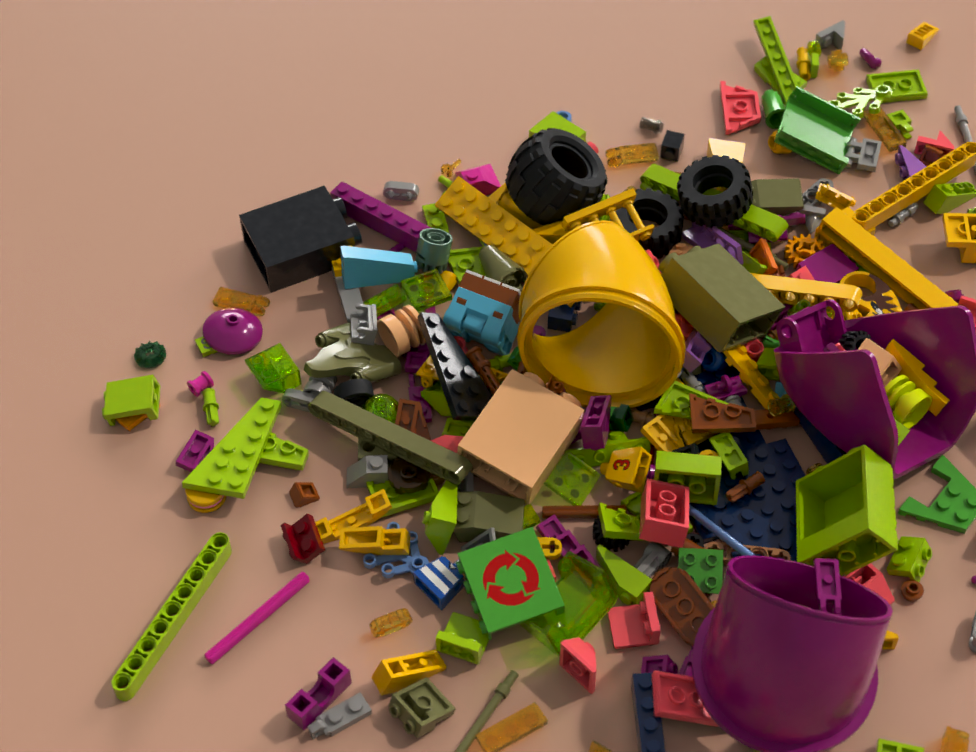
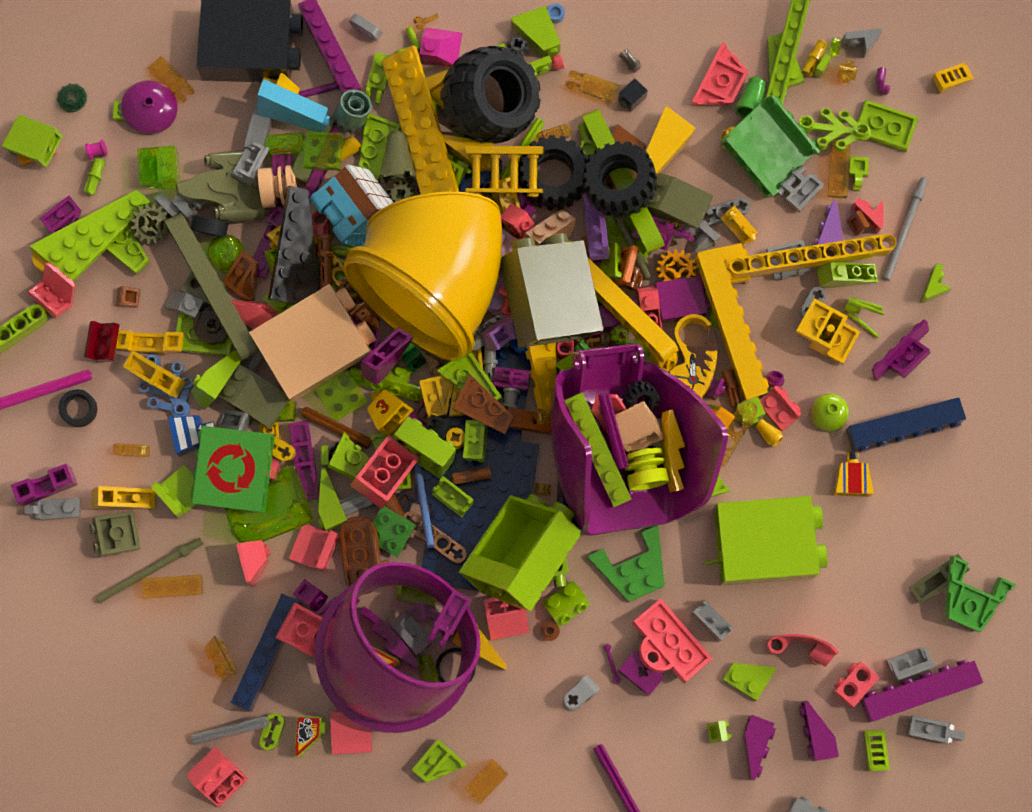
camera: 25 degrees right, 25 degrees up
none -> coral bracket [28,262,75,319]
none -> black tyre [58,389,98,427]
none -> olive gear [129,203,169,244]
none -> lime tile [321,445,330,468]
none -> lime hinge [432,476,474,518]
none -> light grey beam [800,287,827,319]

